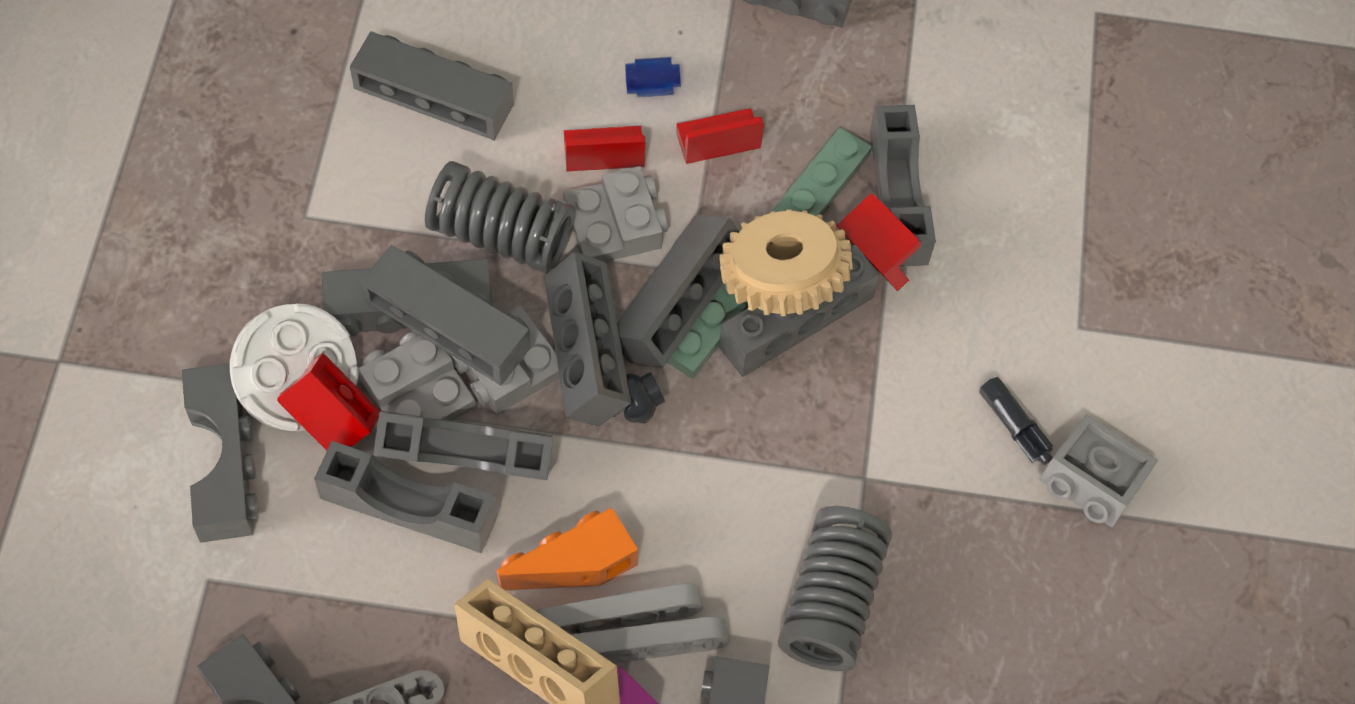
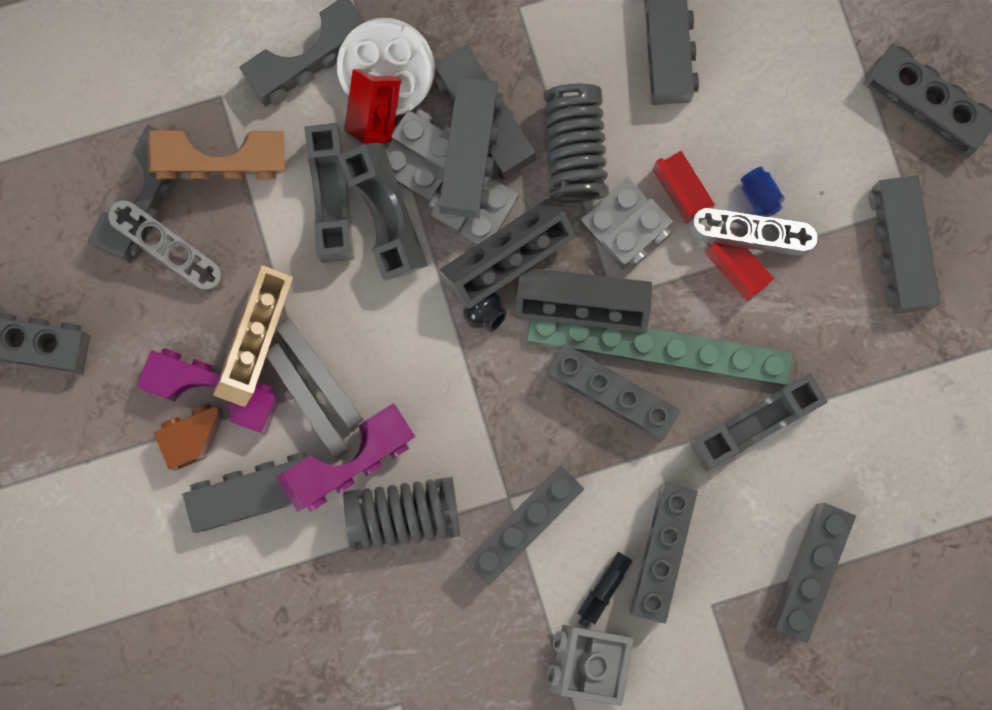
camera: 70 degrees right, 20 degrees up
orange slope [496,507,639,590] -> none
tan gear [719,209,853,316] -> none
red panel [836,194,921,291] -> none
none -> medium nougat arch [147,130,285,180]
none -> magenta arch [276,403,415,512]
none -> dark grey brick [465,465,585,585]
none -> dark grey brick [629,482,698,624]
none -> beam [689,208,817,256]
none -> dark grey brick [769,503,856,643]

